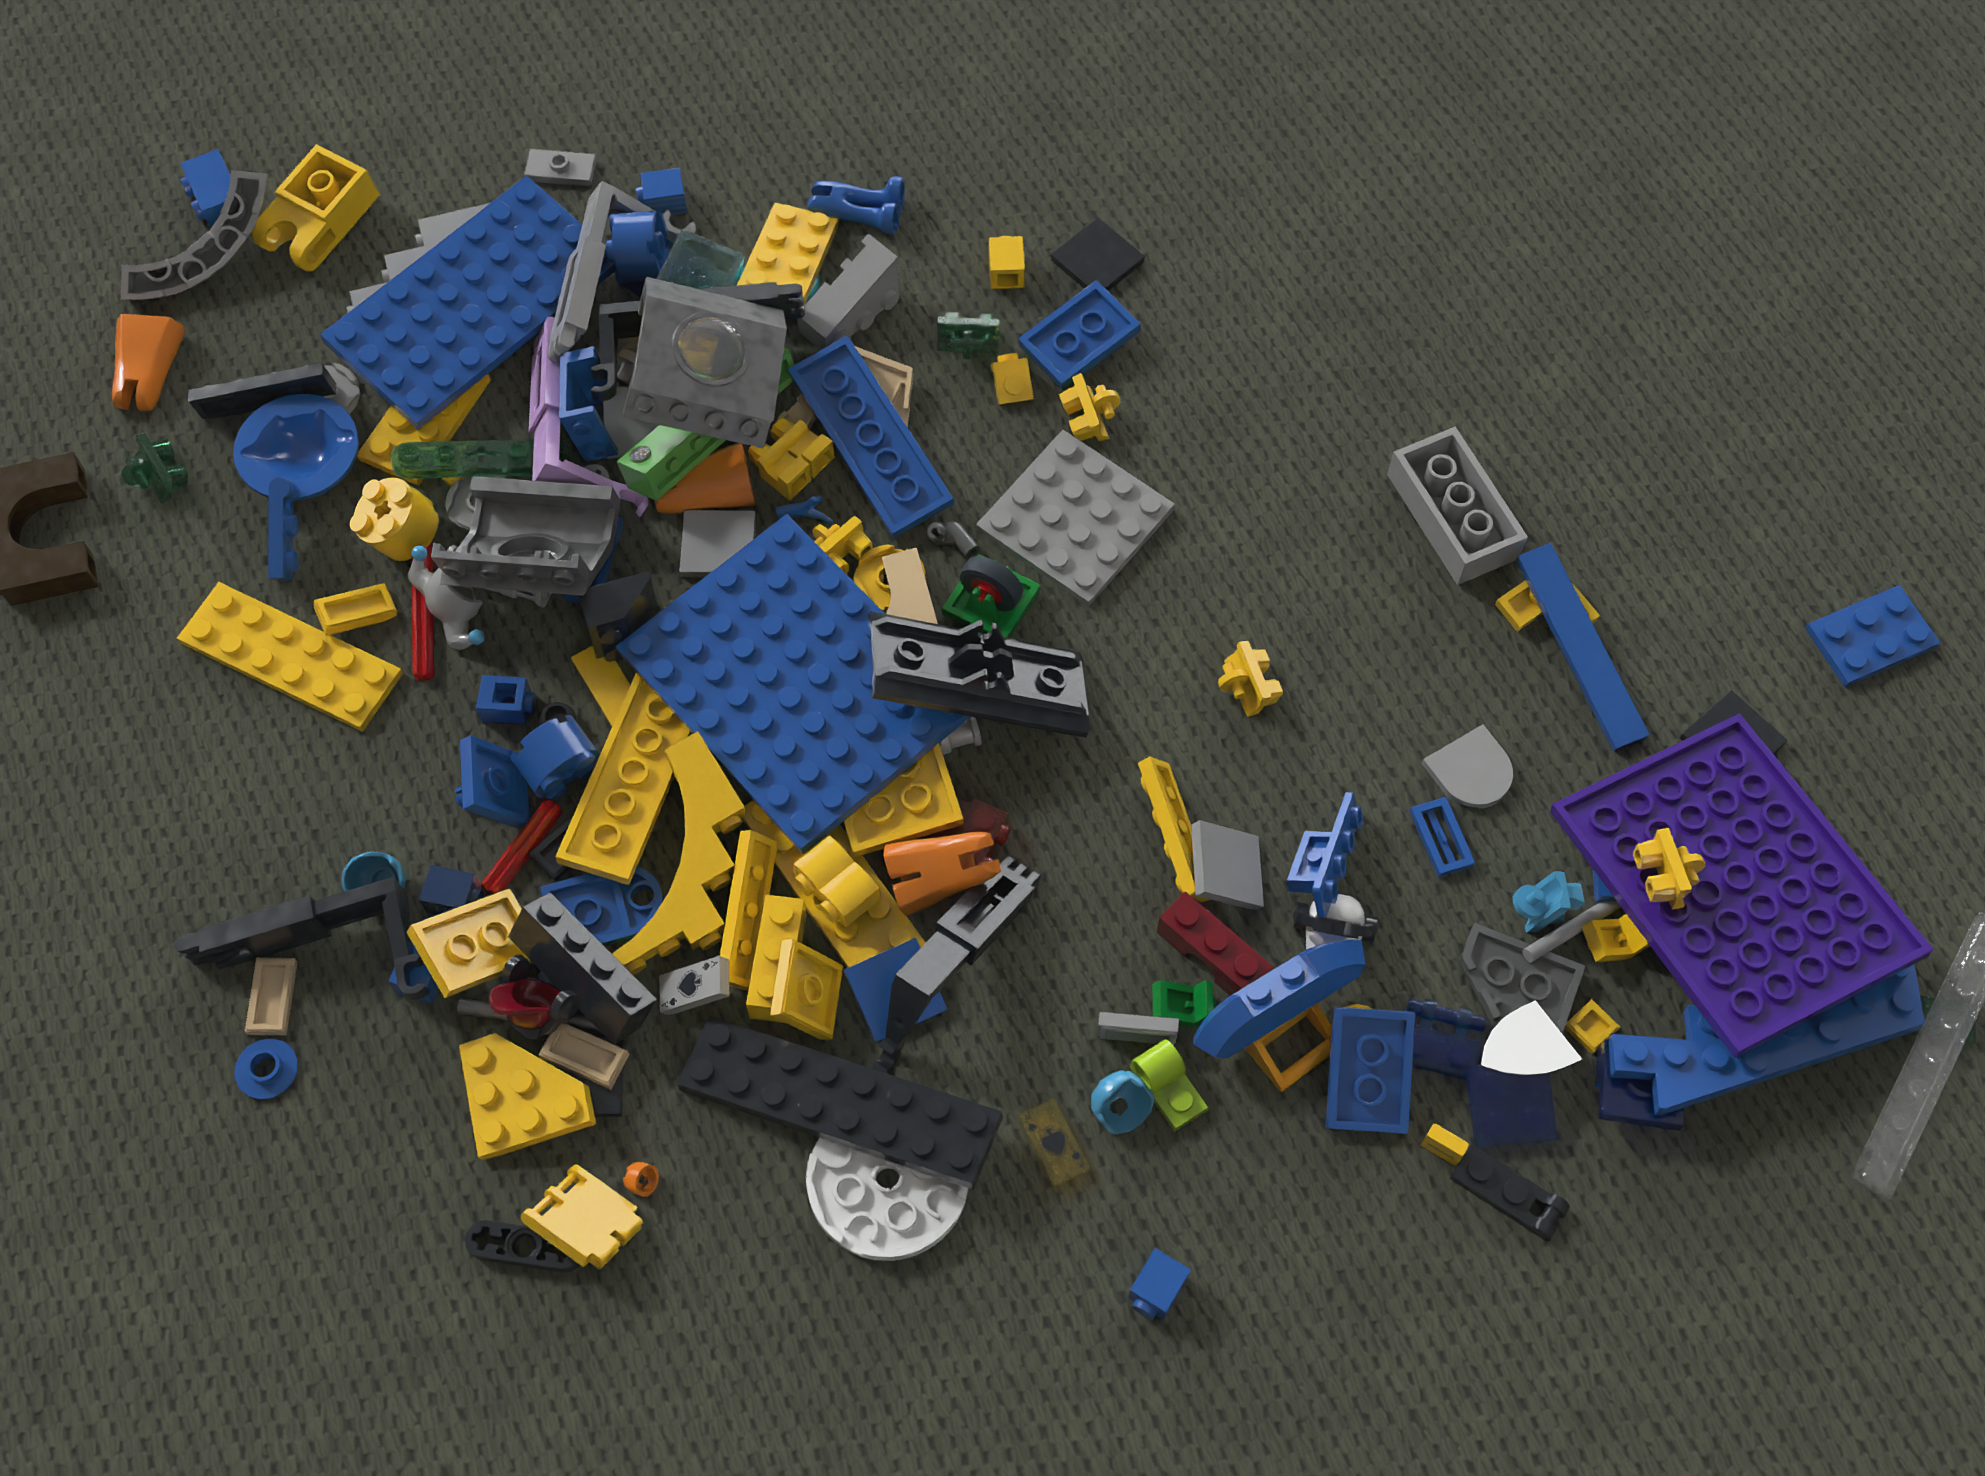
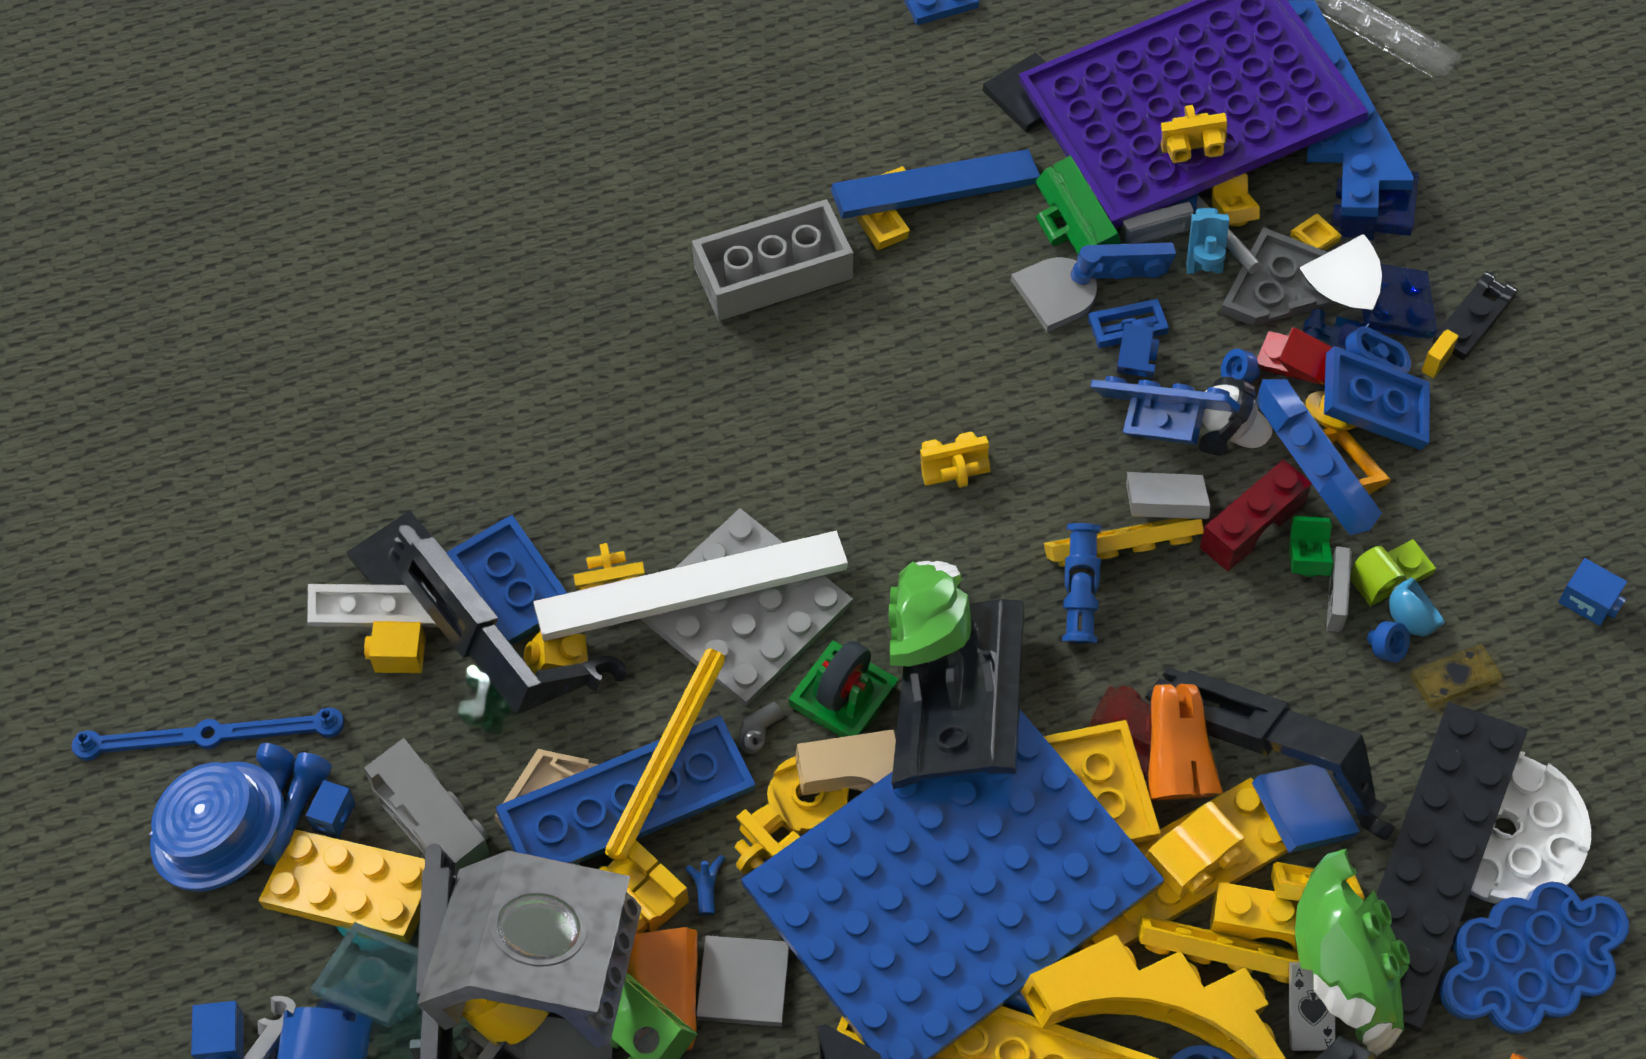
camera: 85 degrees left, 5 degrees down
none -> blue piece [72,708,345,761]
none -> blue piece [149,762,284,892]
none -> blue piece [306,780,356,839]
none -> white plate [307,584,438,627]
none -> black hinge [388,525,627,714]
none -> white tile [533,531,848,641]
none -> yellow axle [605,648,725,862]
none -> bright green animal [889,561,971,674]
none -> green piece [1035,155,1121,255]
none -> blue piece [1062,523,1102,644]
none -> blue plate [1070,242,1176,285]
none -> blue brick [1116,320,1159,378]
none -> light grey tile [1119,201,1194,244]
none -> blue tile [1221,349,1260,384]
none -> red slope [1257,327,1332,386]
none -> bright green animal [1295,849,1410,1056]
none -> blue plate [1345,327,1411,373]
none -> blue tile [1367,621,1410,662]
none -> blue plate [1439,881,1629,1034]

